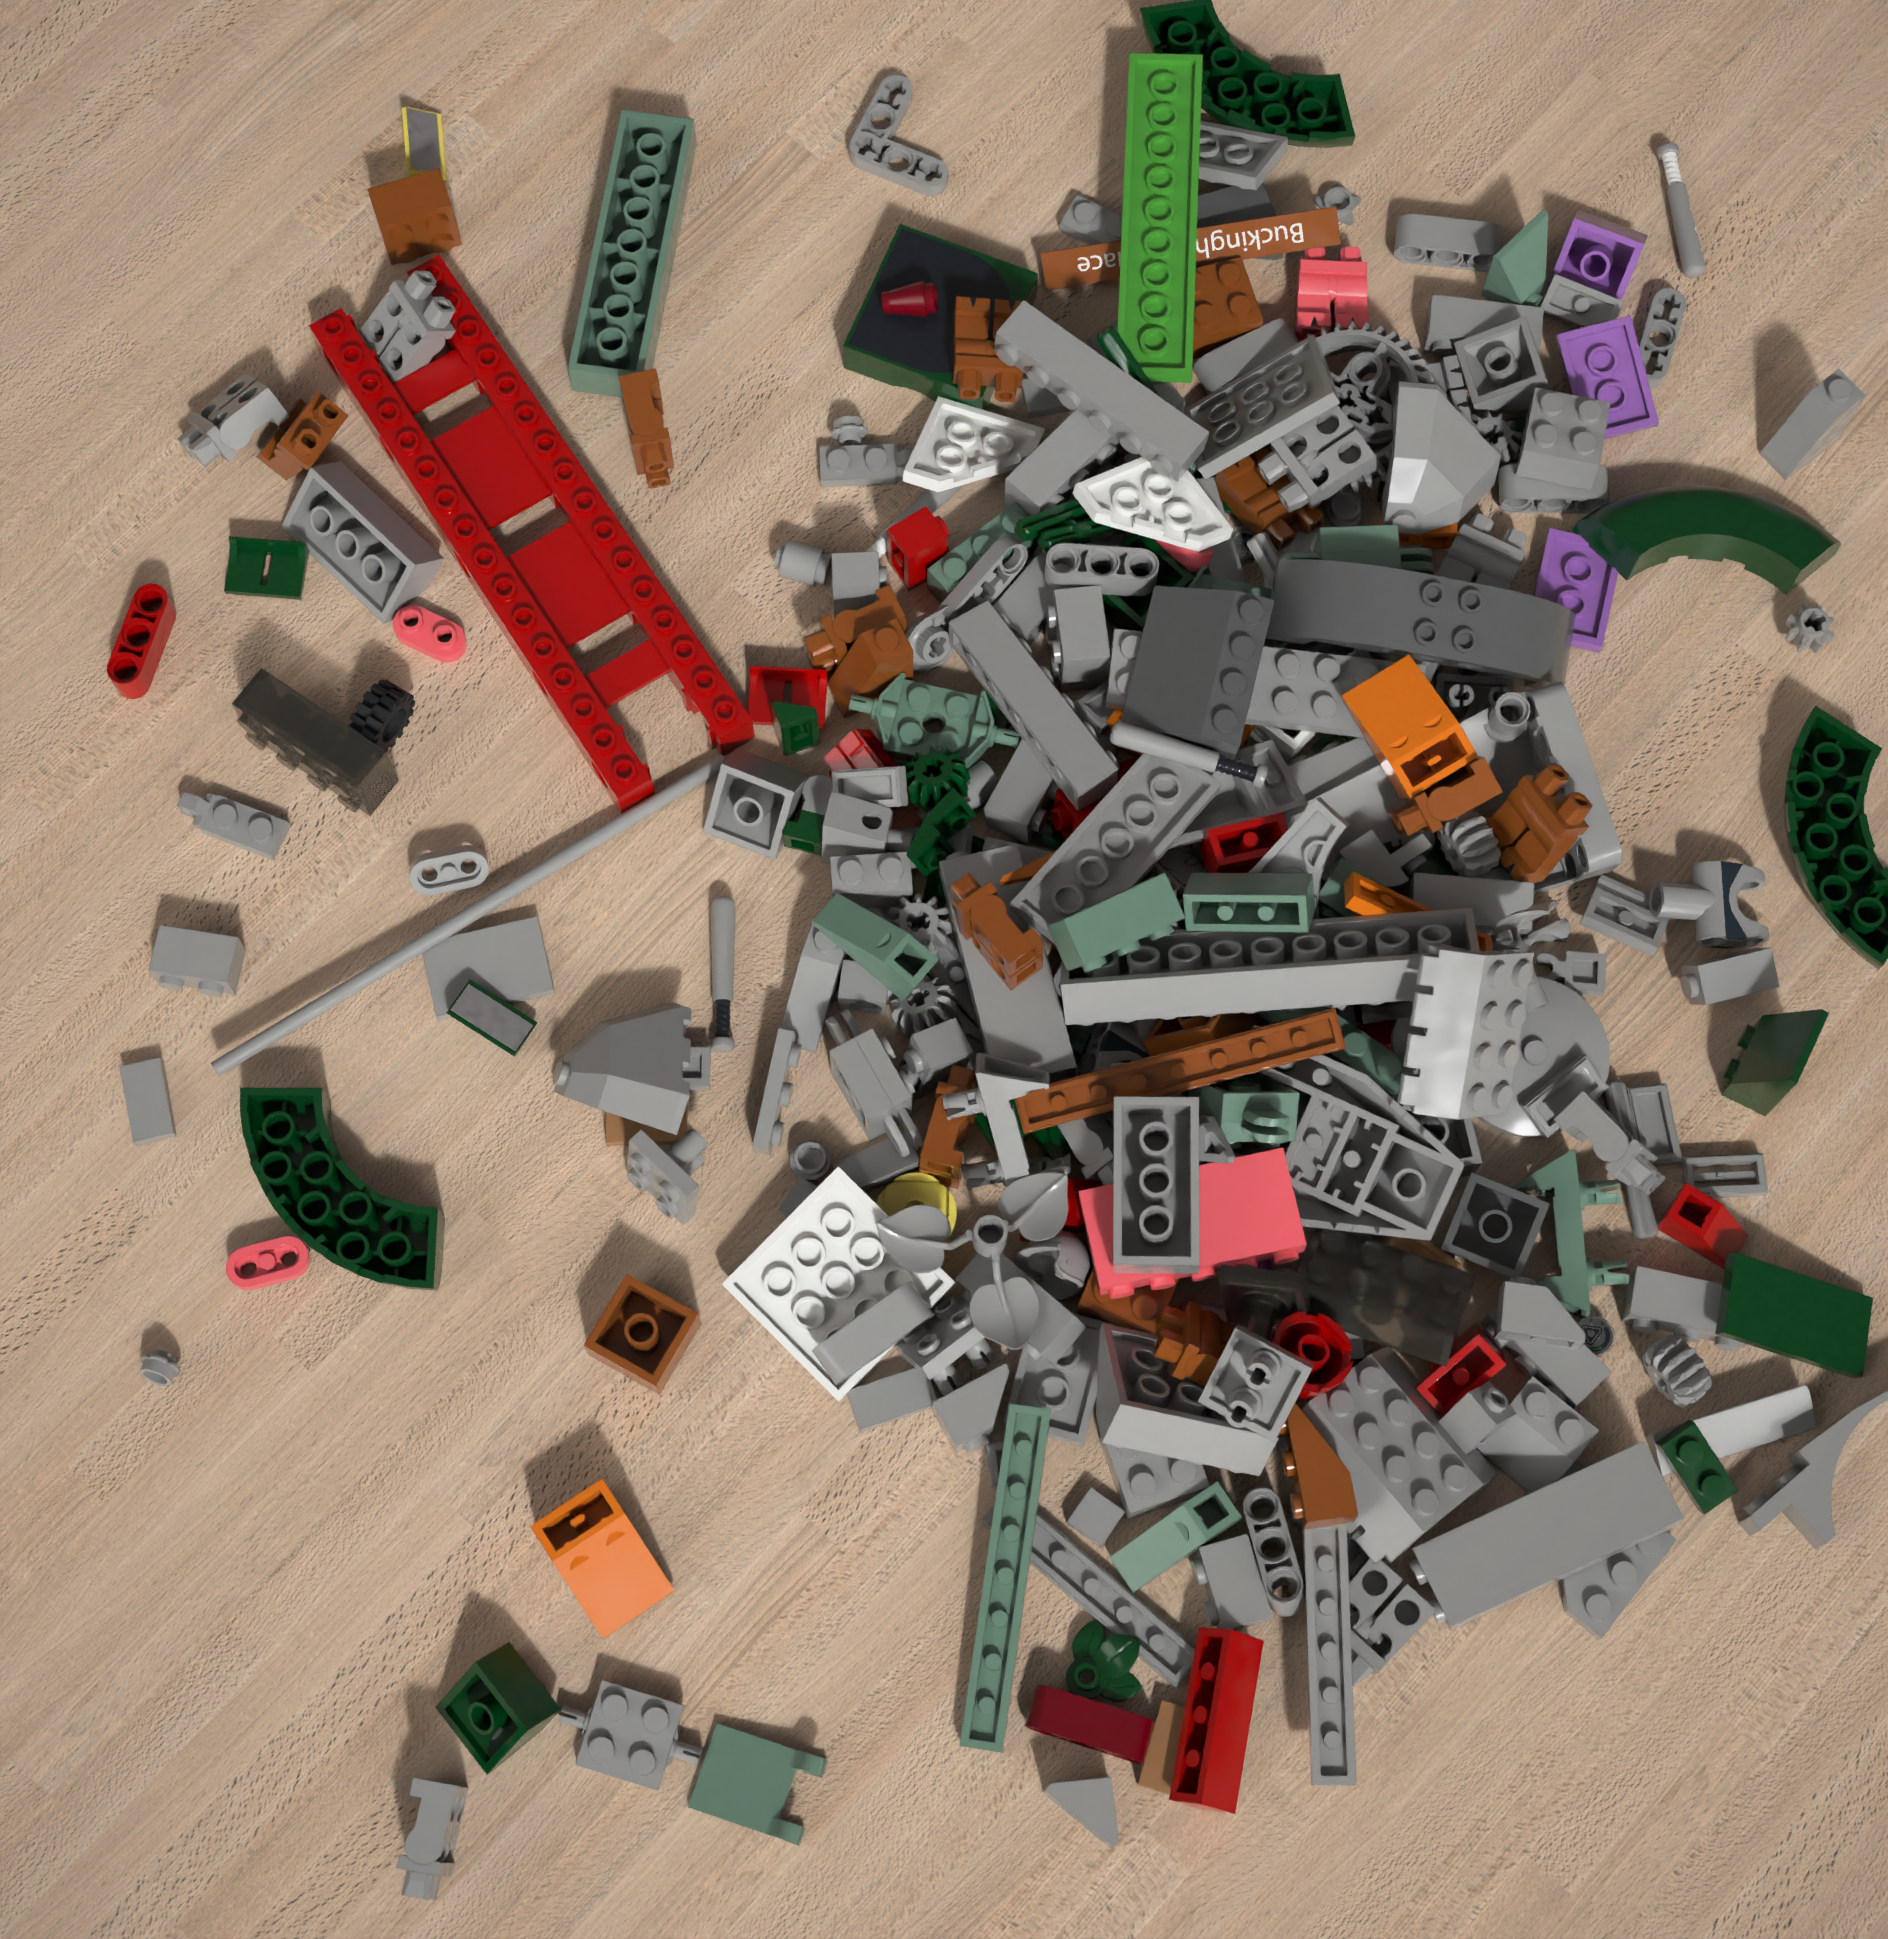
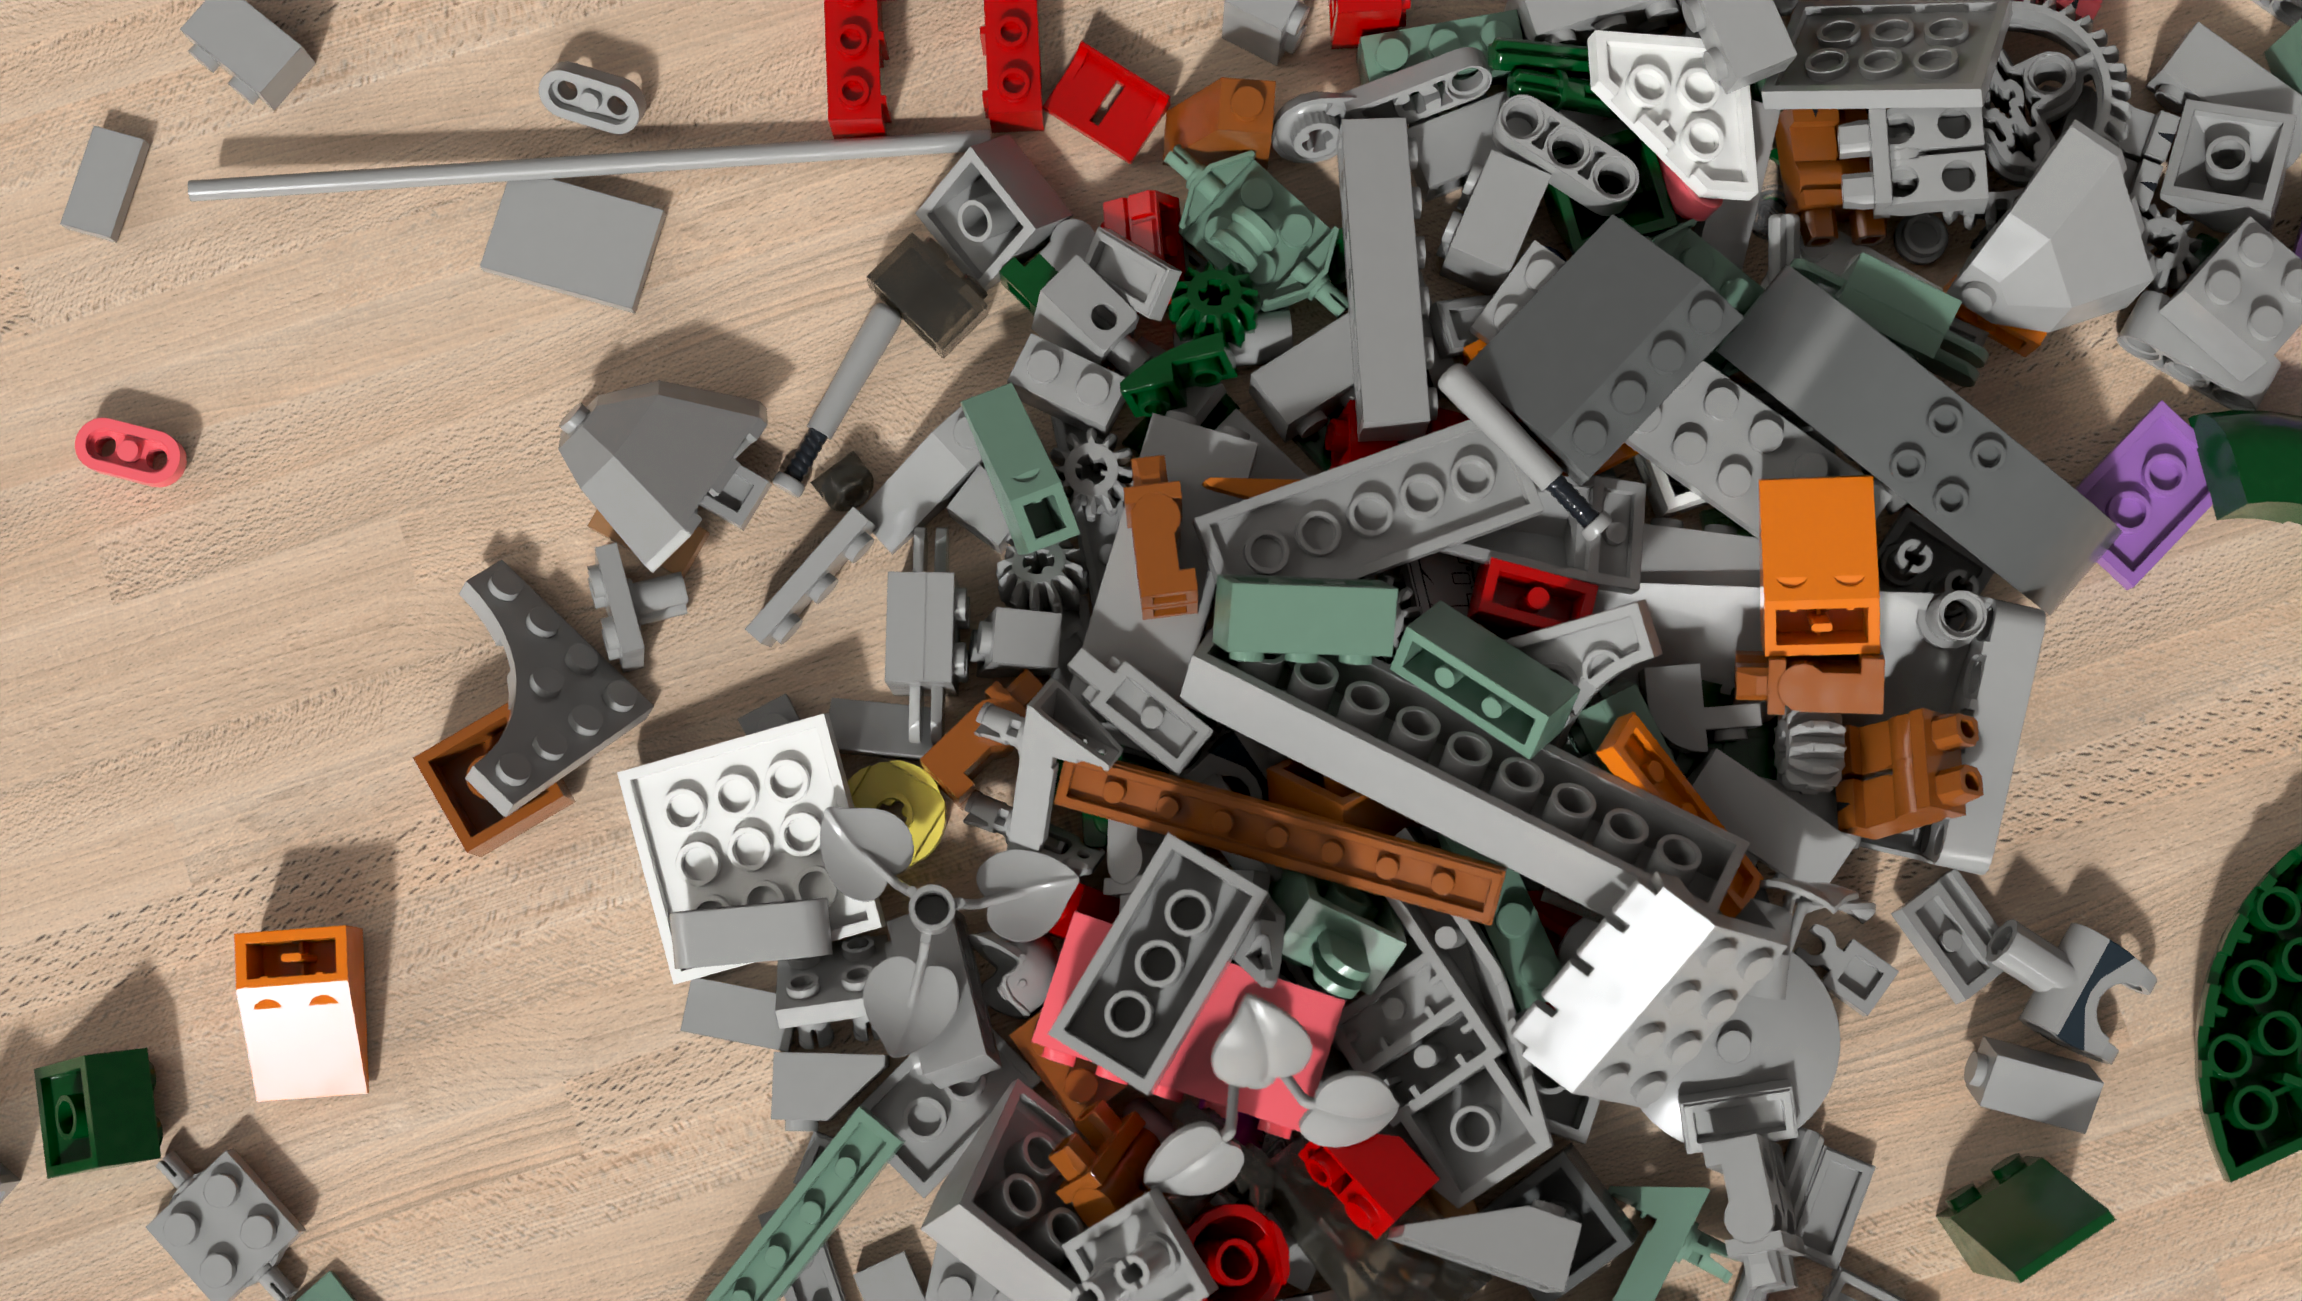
camera: 30 degrees right, 10 degrees up
dark green brick [240,1088,445,1291] -> none
flat silver slope [446,979,538,1057] -> none
dark green slope [771,702,820,756] -> none
light grey plate [790,1141,831,1181] -> none
dark orange hips [804,585,907,672] -> none
light grey hips [1435,513,1527,590] -> none
none -> light grey plate [459,560,654,818]
none -> clear smoke plate [810,451,874,512]
none -> clear smoke brick [866,233,989,359]
none -> light grey hinge [1067,648,1213,776]
none -> light grey plant [1144,993,1400,1196]
none -> sand green wheel [1210,206,1279,275]
none -> red slope [1298,1134,1440,1240]
none -> light grey slope [1387,1200,1582,1293]

